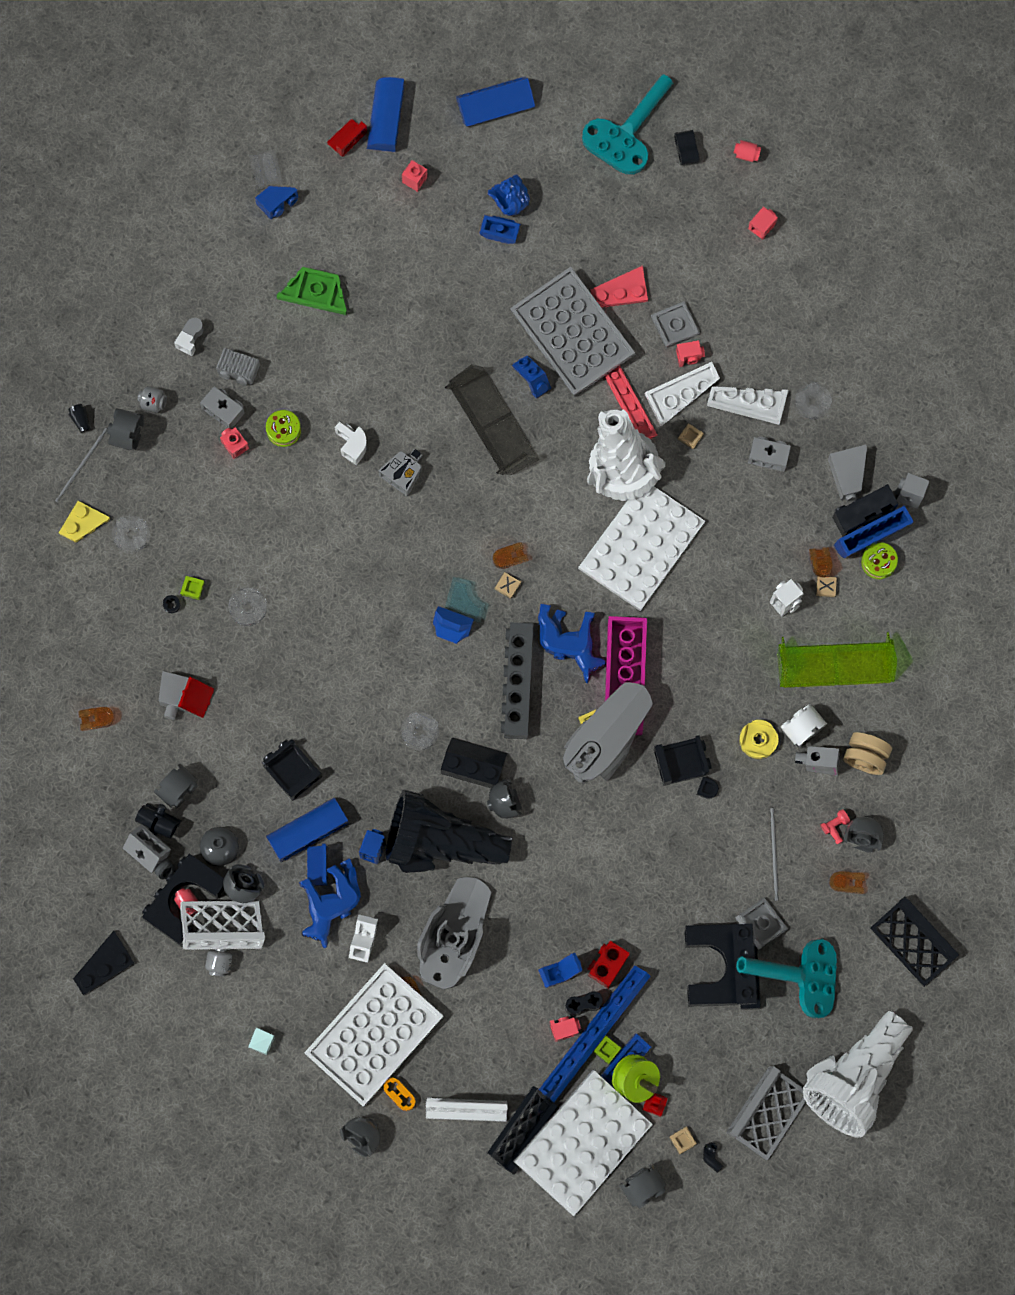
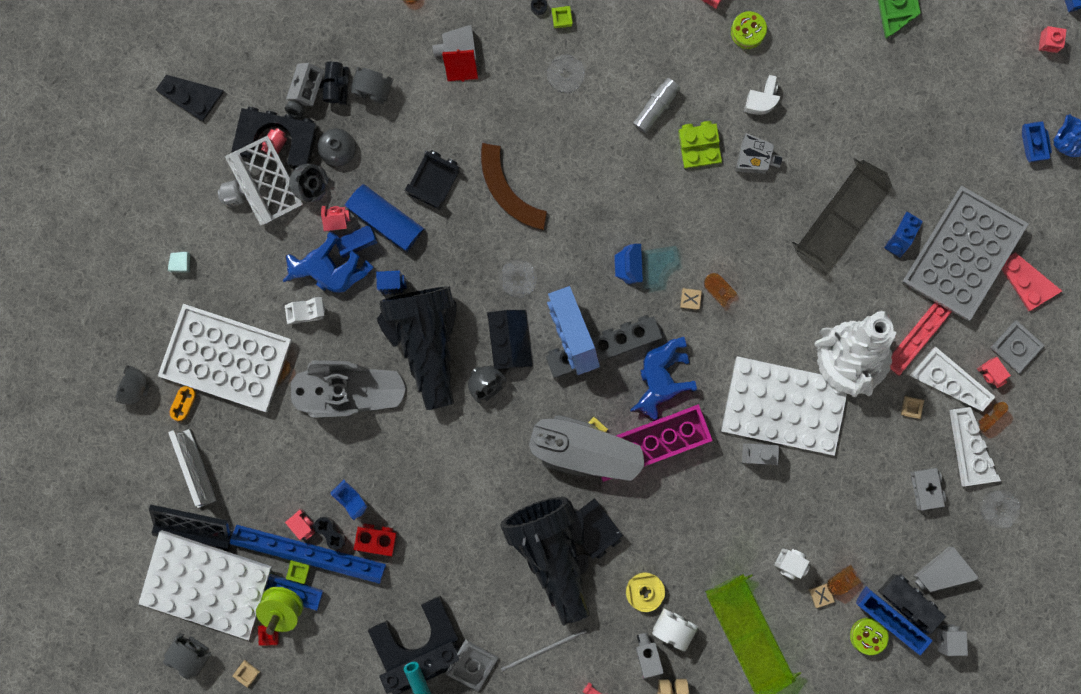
camera: 70 degrees right, 10 degrees up
none -> coral brick [321,206,350,231]
none -> reddish brown tile [481,143,547,230]
none -> black cone [500,497,590,626]
none -> medium blue brick [547,286,600,375]
none -> light grey piece [633,78,681,133]
none -> lime plate [678,121,722,169]
none -> light grey torso [742,444,779,466]
none -> clear orange plate [978,402,1008,432]

